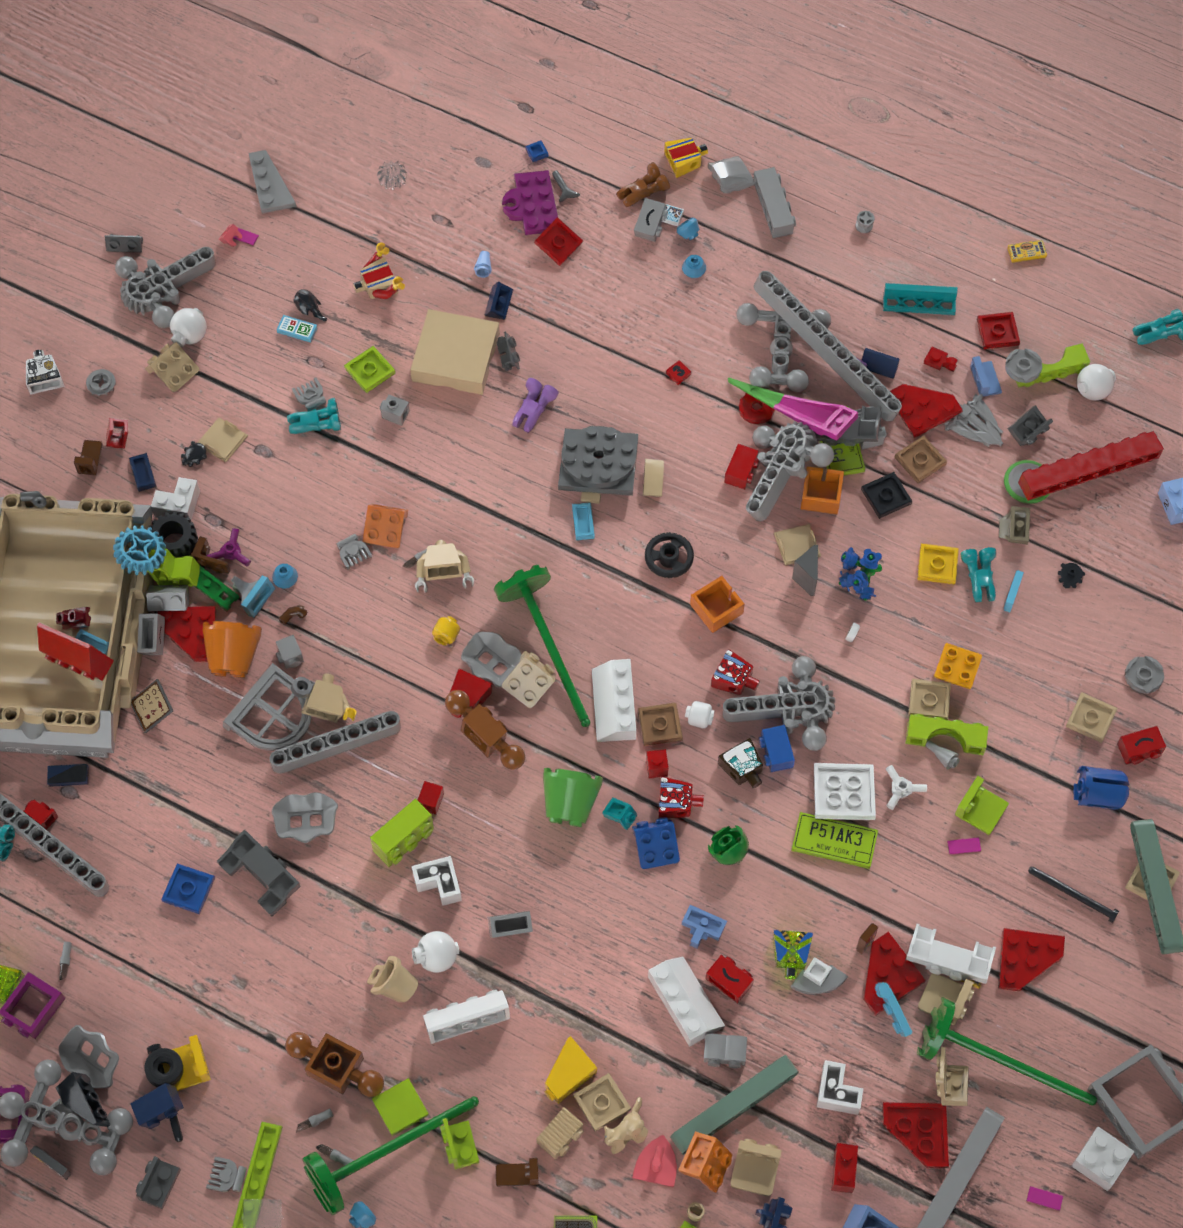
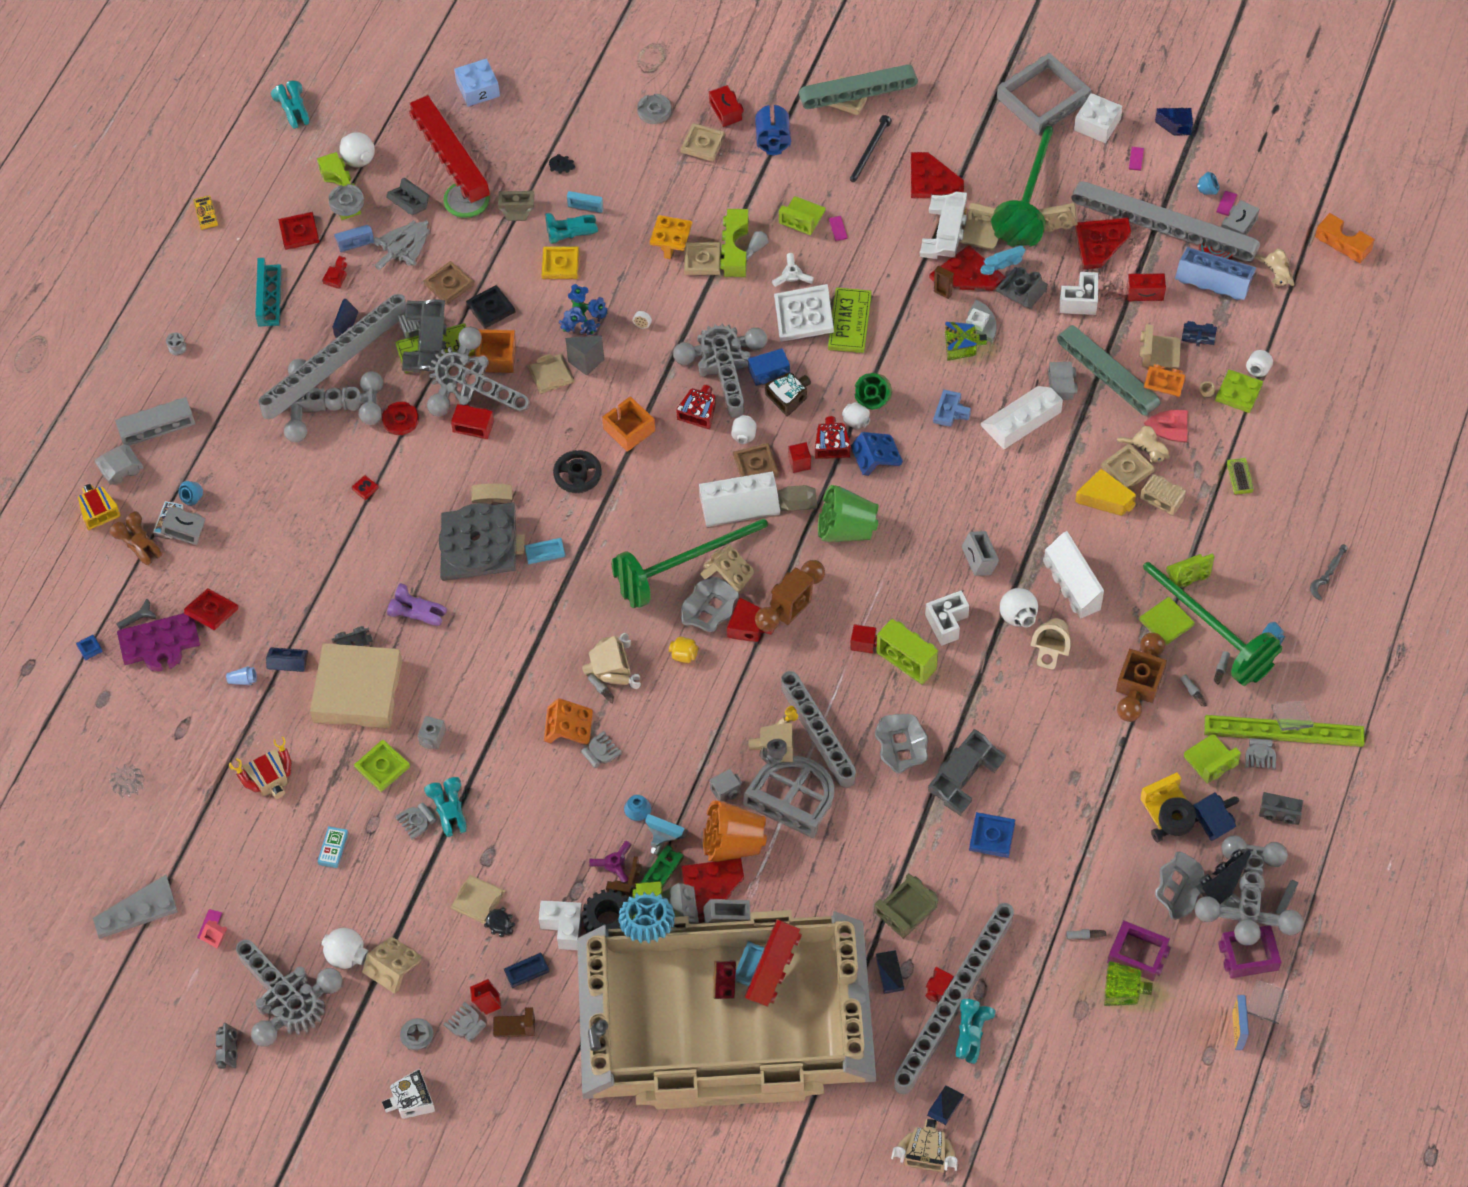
camera: 95 degrees left, 5 degrees down
piece [131,679,173,733] -> none
reddish brown arm [278,605,308,625] -> none
black piece [293,289,327,321] -> none
reddish brown bracket [496,1158,539,1187] -> none
teal bracket [602,797,637,830] -> none
dark azure cone [682,255,706,278] -> none
red brick [705,955,754,1004] -> none
dark pink plate [728,378,858,441] -> none
red plate [890,384,963,438] -> none
none -> light grey piece [444,1002,486,1042]
none -> dark tan slope [778,485,817,511]
none -> white head [842,402,870,430]
none -> olive panel [874,873,938,939]
none -> dark grey slope [996,267,1048,309]
none -> lime bracket [1184,734,1241,784]

